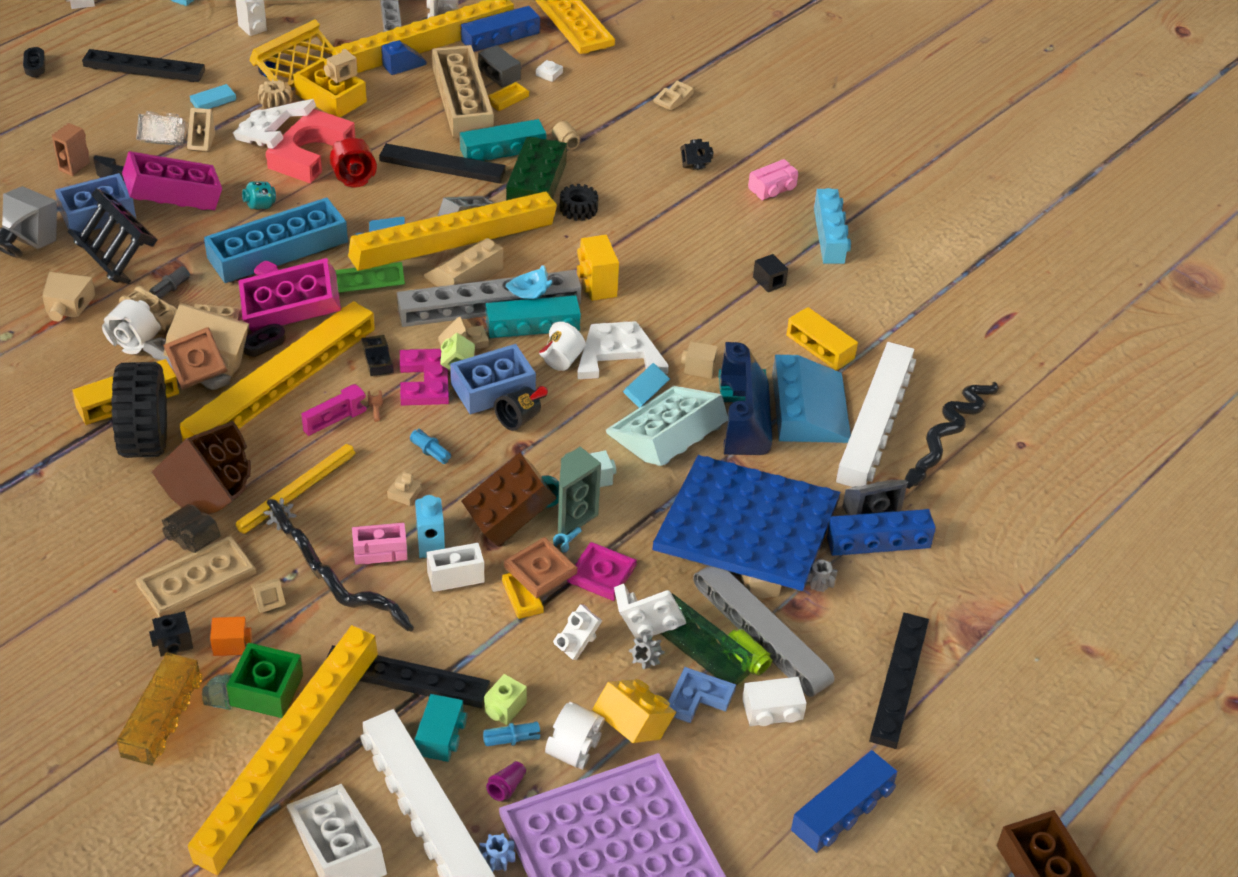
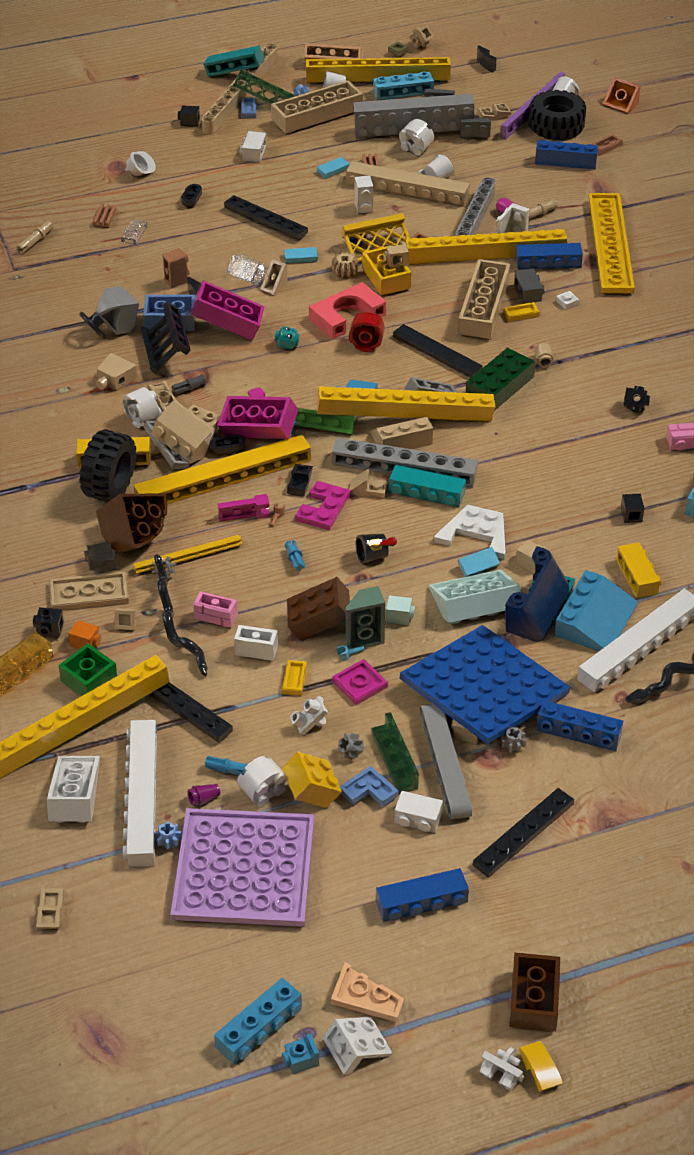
camera: 30 degrees right, 0 degrees up
nougat tile [163,327,228,390] -> none
clear light blue brick [202,672,233,710] -> none
dark azure brick [204,198,348,283] -> none
white wing [233,99,316,148] -> none
blue slope [382,40,427,75] -> none
tan tile [387,472,422,506] -> none
medium azure torso [415,495,445,558] -> none
teal brick [415,694,467,762] -> none
yellowish green brick [441,333,475,371] -> none
medium blue brick [450,344,536,414] -> none
teal brick [460,119,546,161] -> none
yellowish green brick [484,674,527,725] -> none
nougat tile [504,537,578,598] -> none
medium azure hat [505,265,552,299] -> none
white hat [539,322,585,371] -> none
black tyre [560,184,598,221] -> none
yellow brick [577,234,619,301] -> none
white bracket [614,584,686,639] -> none
tan slope [653,81,694,110] -> none
lime head [725,629,772,676] -> none
flat silver slope [842,479,908,515] -> none

